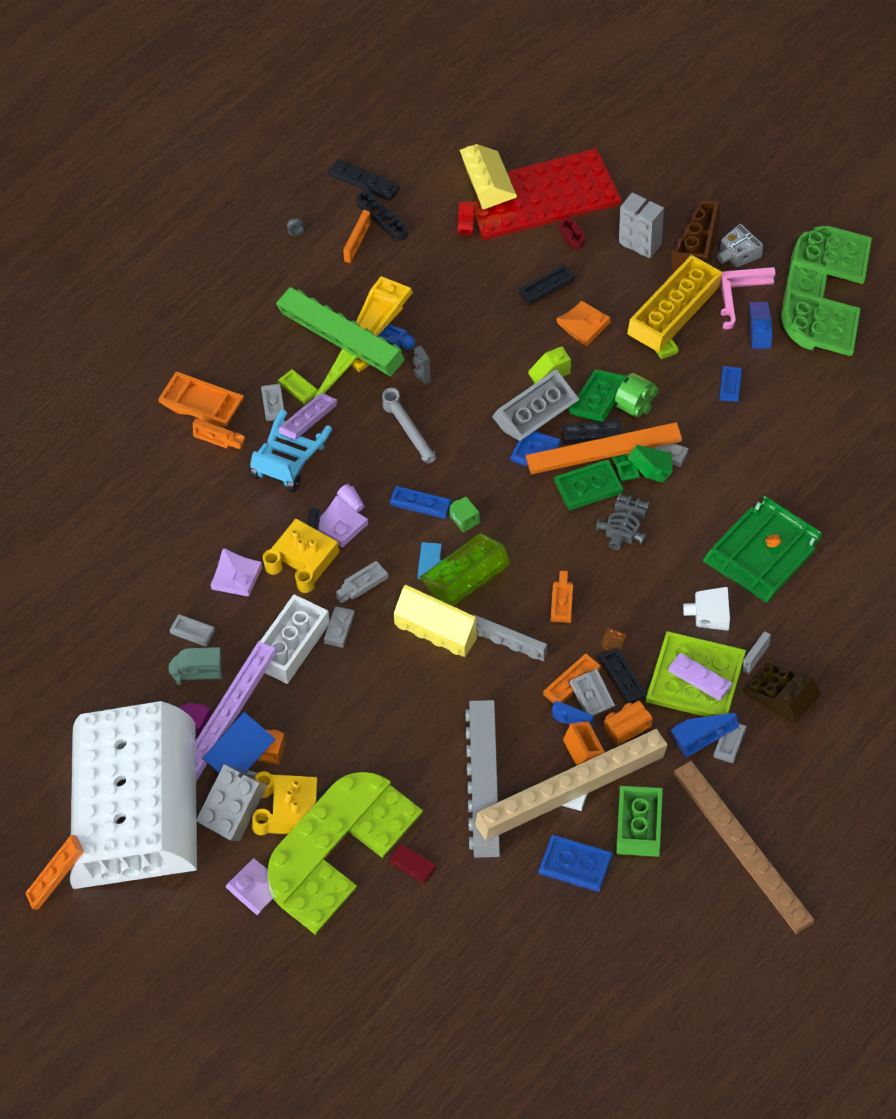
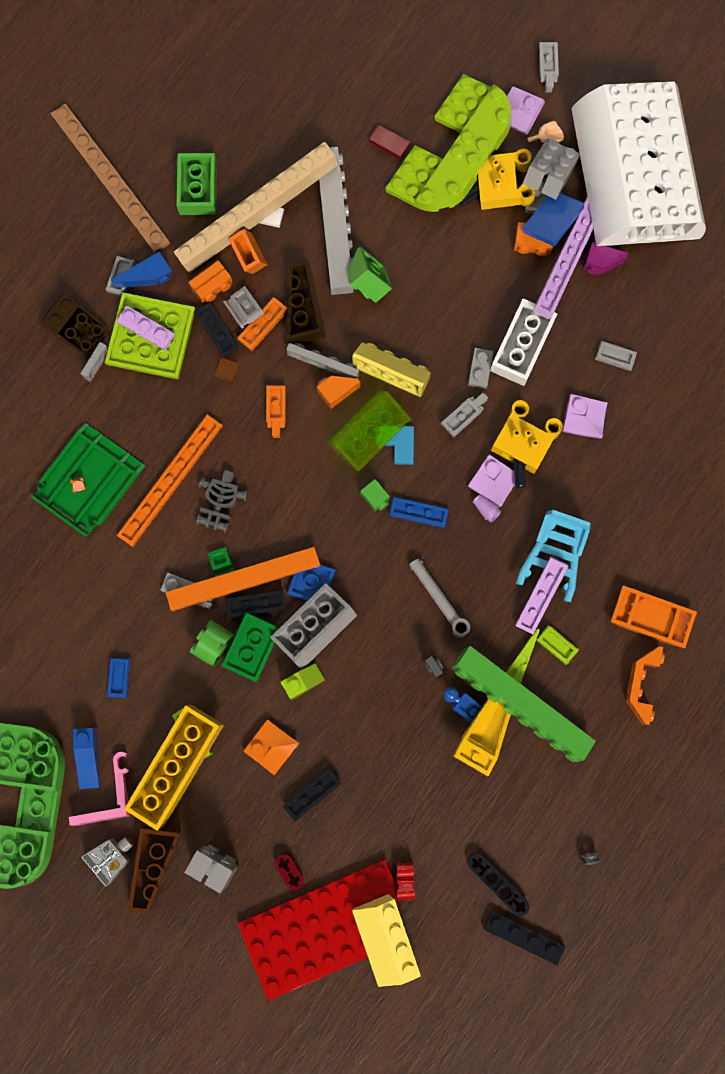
camera: 175 degrees right, 25 degrees up
orange tile [26,835,84,910] -> none
sand green piece [169,647,222,684] -> none
orange hinge [193,418,245,449] -> none
light grey plate [261,384,284,421] -> none
orange tile [343,210,371,263] -> none
blue tile [538,834,613,892] -> none
blue plate [552,701,594,727] -> none
green plate [554,459,623,511] -> none
green slope [628,444,673,482] -> none
white torso [683,587,730,630] -> none
none -> orange tile [117,414,223,547]
none -> dark brown wedge [286,260,326,345]
none -> orange slope [317,376,360,409]
none -> bright green slope [348,247,392,302]
none -> light nougat piece [528,121,564,143]
none -> light grey hinge [539,42,559,93]
none -> orange slope [626,647,665,725]

